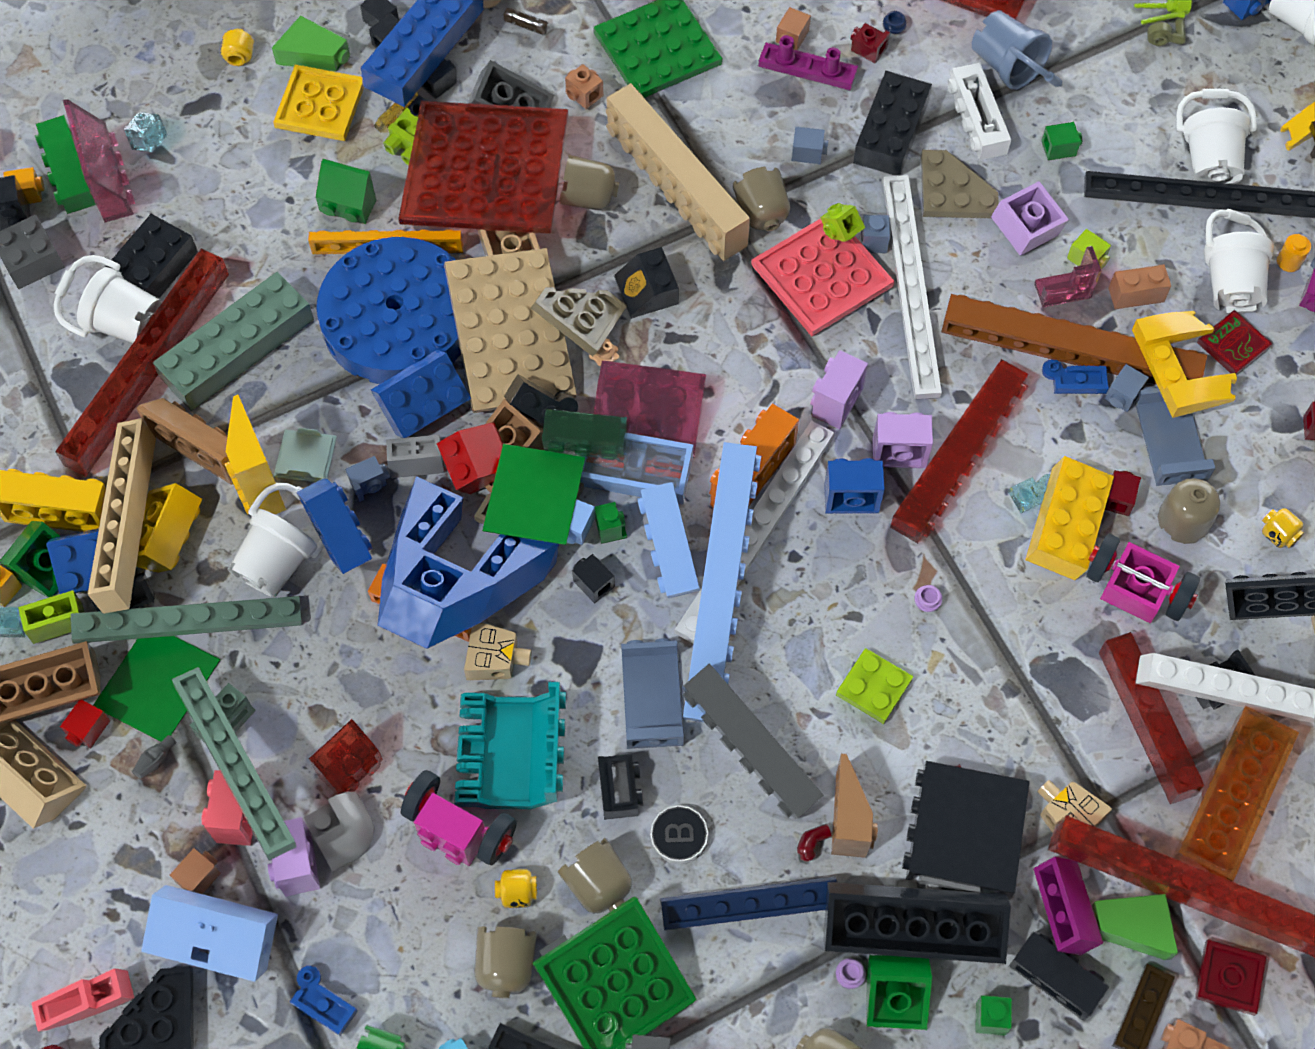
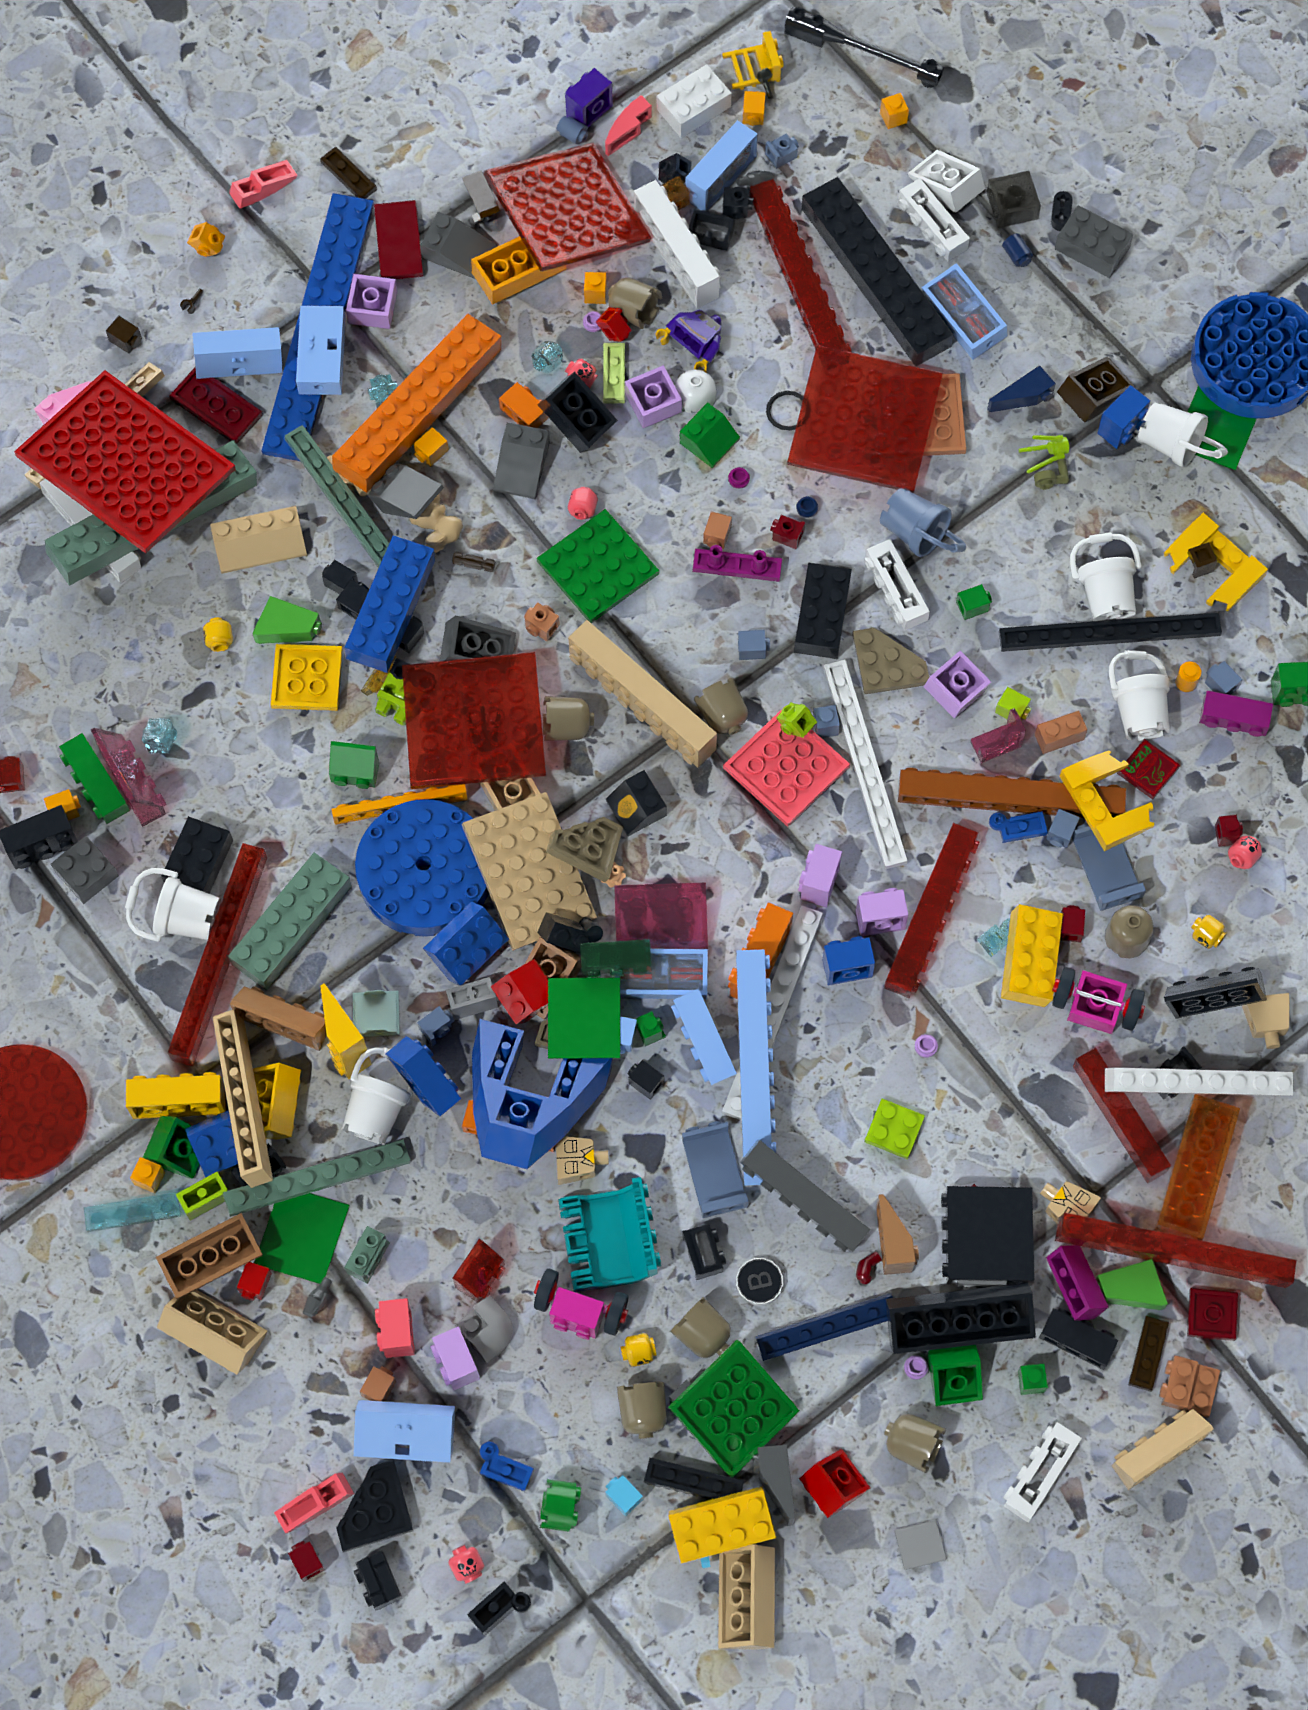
camera: 10 degrees left, 5 degrees up
sand green plate [172,667,296,861] -> none

